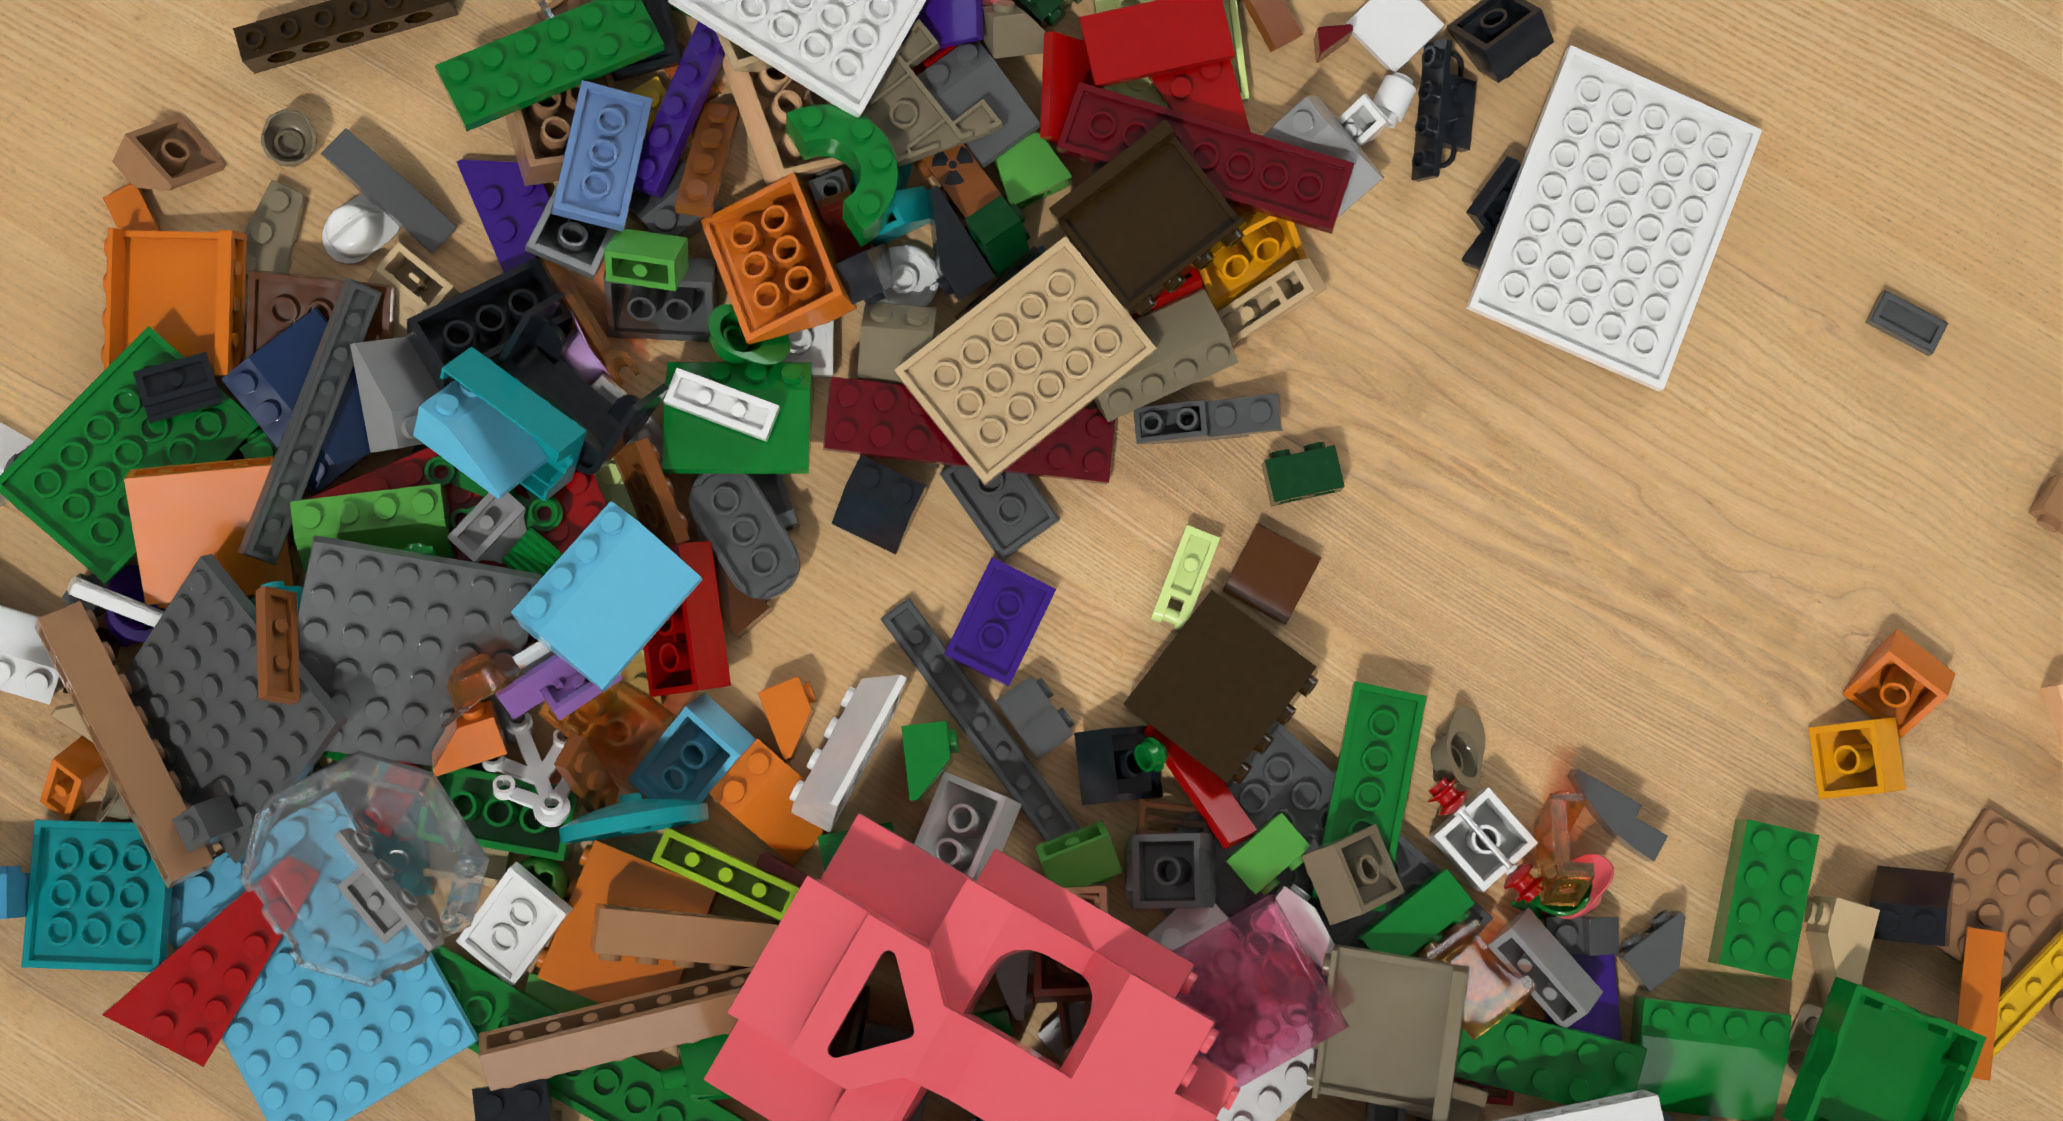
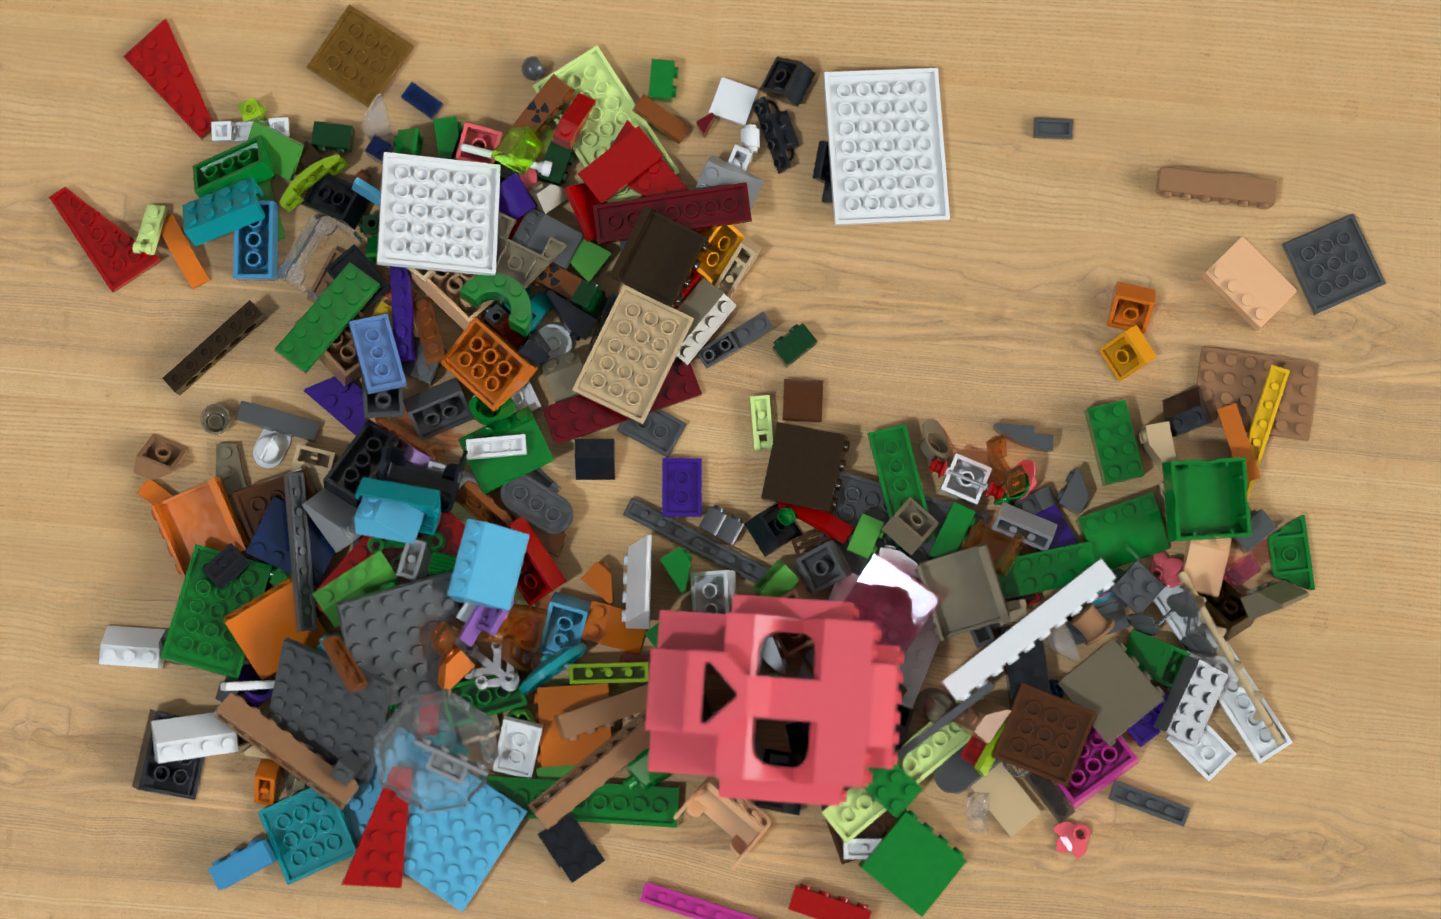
camera: 20 degrees left, 0 degrees up
bright green brick [604,228,689,291] -> none

